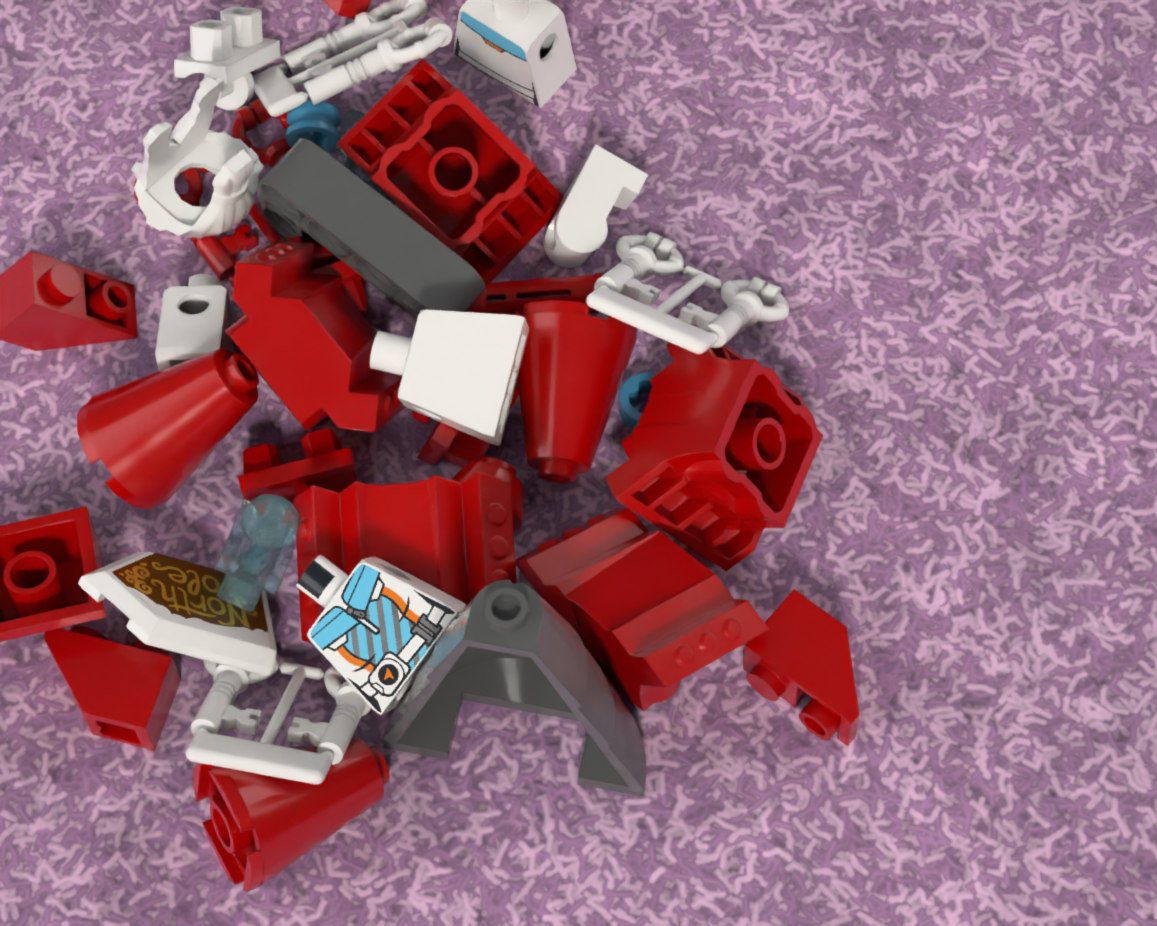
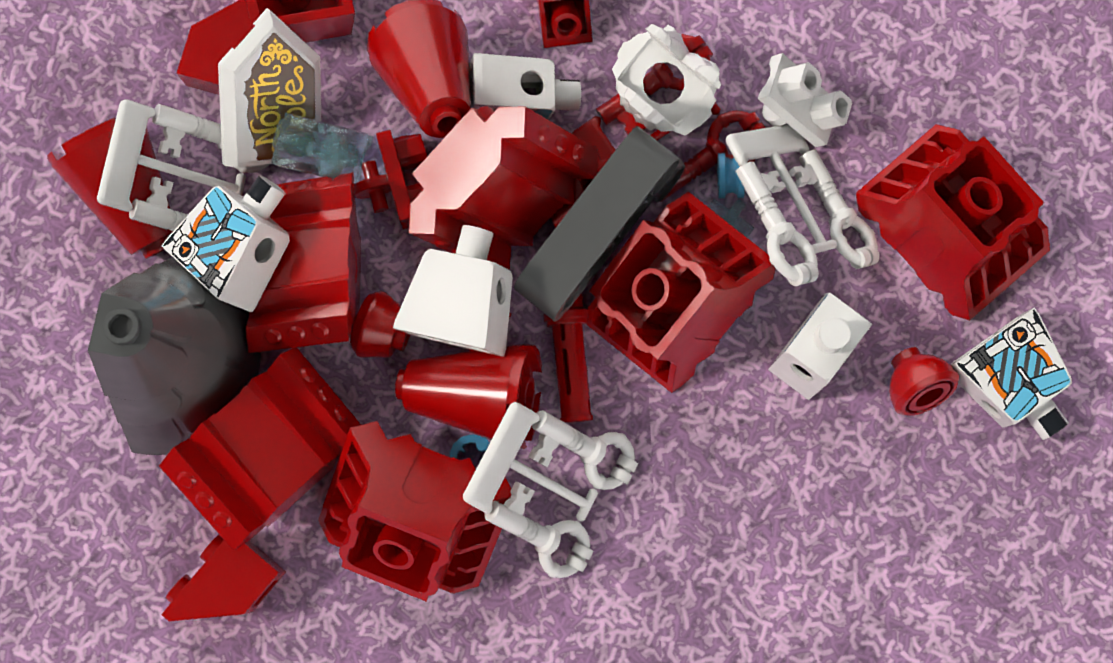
camera: 85 degrees right, 20 degrees up
white leg [543,144,648,268] -> none

